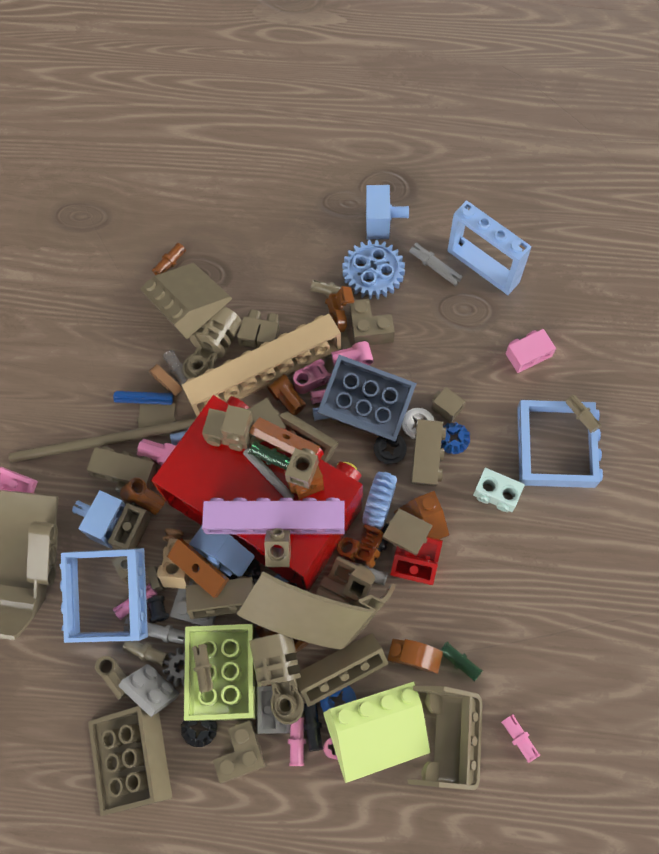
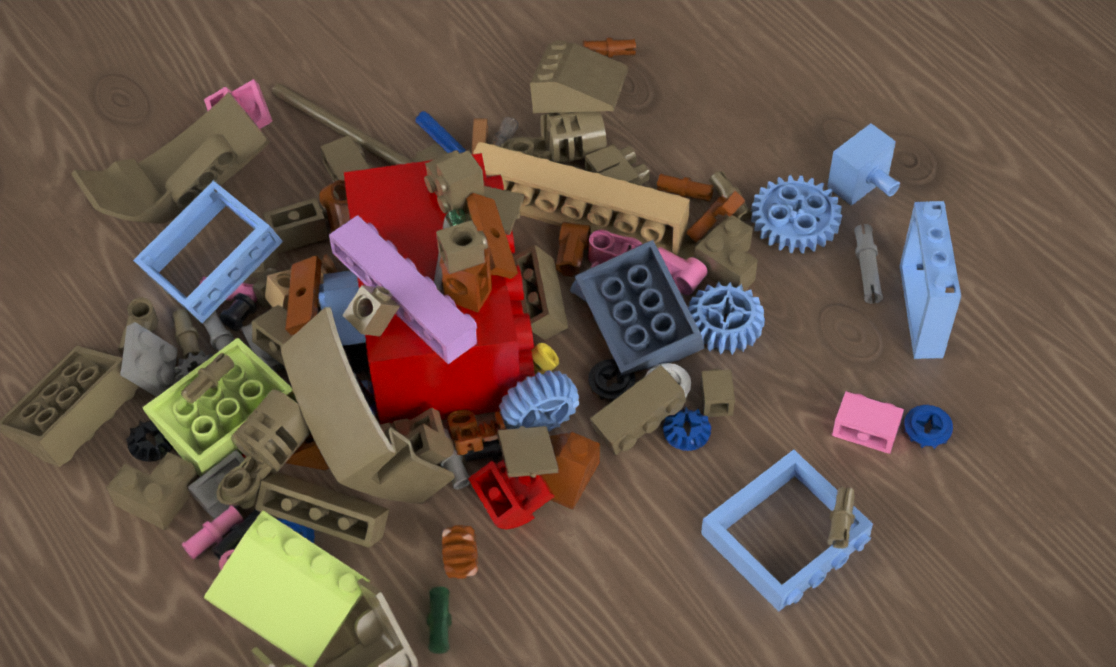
camera: 45 degrees right, 15 degrees down
light blue brick [72,490,126,549] -> none
dark orange brick [387,639,443,674] -> none
light aqua brick [473,468,525,512] -> none
none -> dark orange gear [442,525,479,579]
none -> dark orange pin [657,173,714,202]
none -> light blue gear [688,281,765,355]
none -> blue gear [904,405,953,449]

